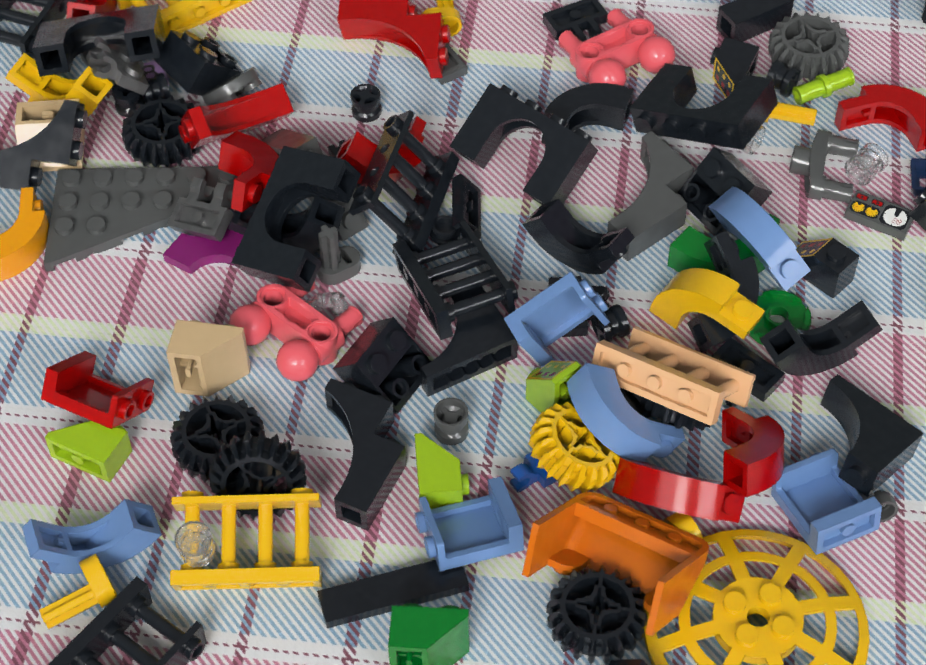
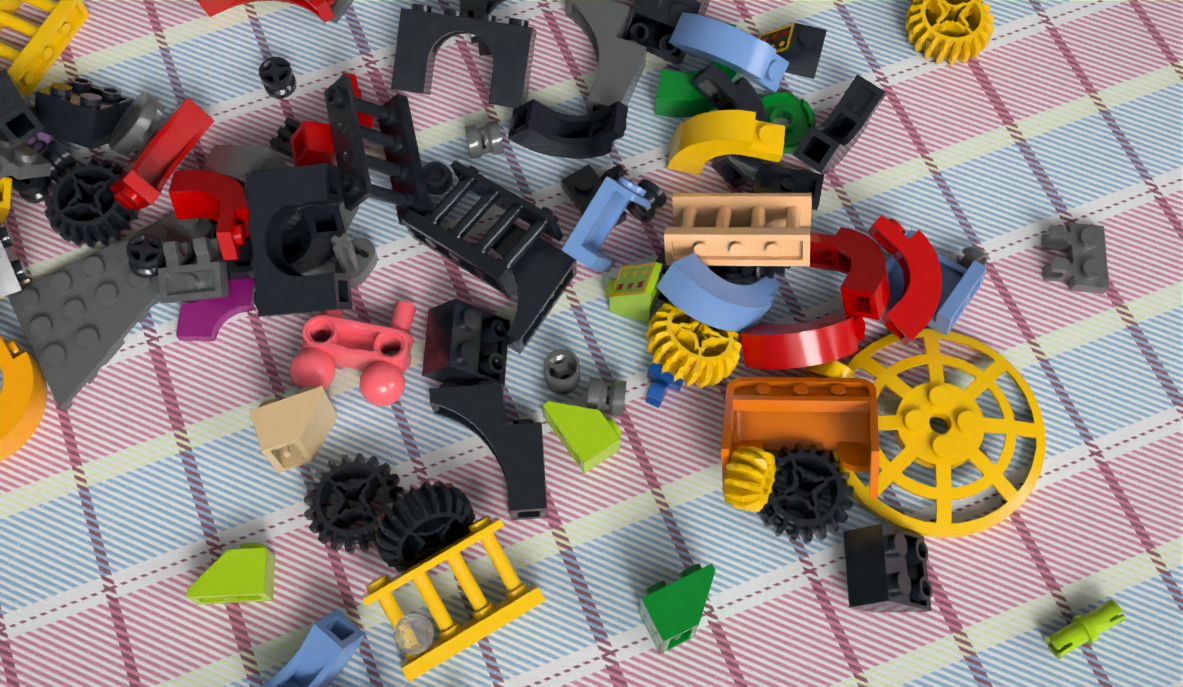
camera: 30 degrees left, 15 degrees up
red panel [41,351,154,429] -> none
clear arm [305,291,348,315] -> none
black tile [317,560,469,629] -> none
medium blue panel [414,476,524,571] -> none
black tile [452,174,481,237] -> none
black arch [820,374,924,497] -> none
none -> black wheel [126,234,165,278]
none -> dark grey wheel [465,120,504,159]
none -> dark grey wheel [587,377,627,417]
none -> yellow gear [722,445,776,512]
none -> red arch [867,215,942,345]

